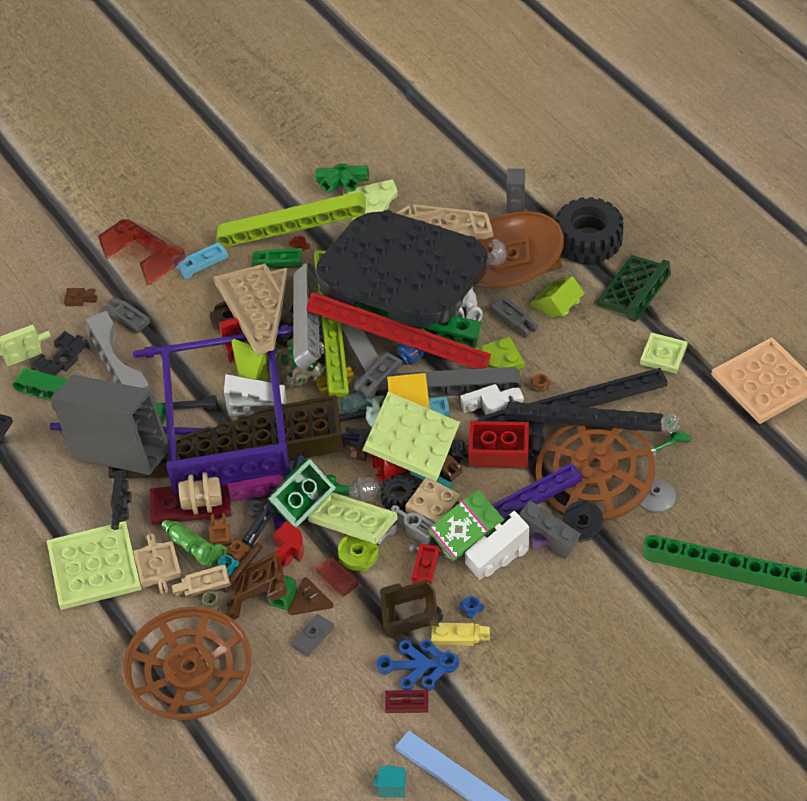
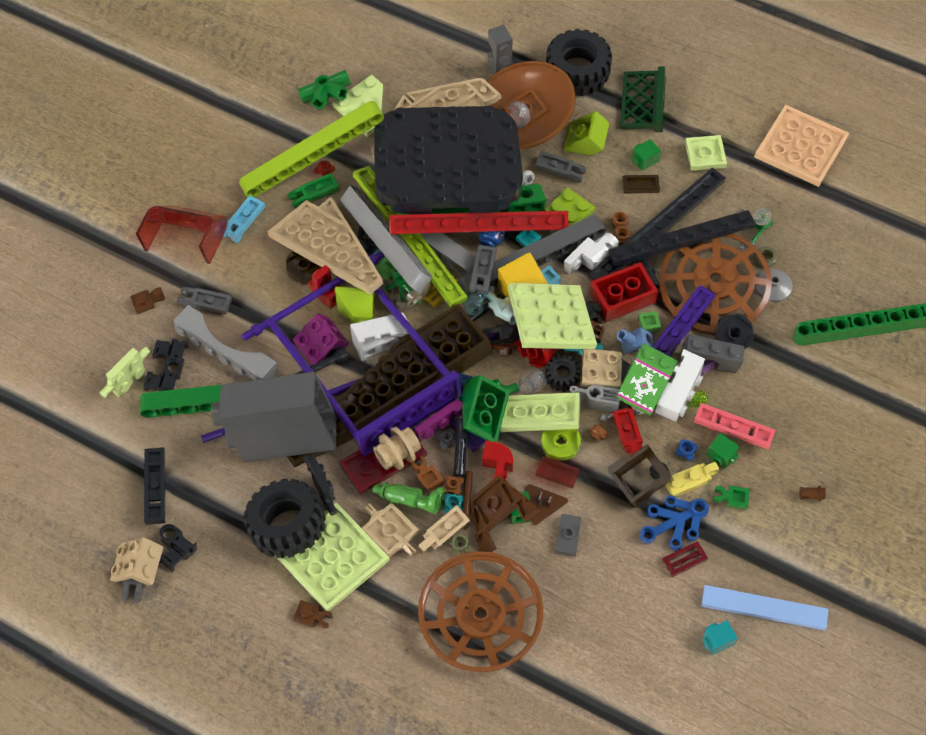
camera: 30 degrees left, 10 degrees up
none -> black tyre [244,479,326,558]
none -> magenta bracket [293,313,350,365]
none -> reddish brown plate [293,600,333,629]
none -> teal plate [516,230,542,248]
none -> dark orange plate [589,424,607,441]
none -> dark orange plate [613,226,631,244]
none -> medium blue bracket [617,327,655,354]
none -> dark brown tile [622,175,660,194]
none -> green brick [632,139,661,171]
none -> bright green plate [638,311,661,332]
none -> clear neon green plate [692,389,709,407]
none -> coral hinge [694,403,776,450]
none -> green brick [706,433,740,469]
none -> green plate [713,486,750,510]
none -> olive piece [755,247,778,267]
none -> reddish brown pin [799,486,826,502]

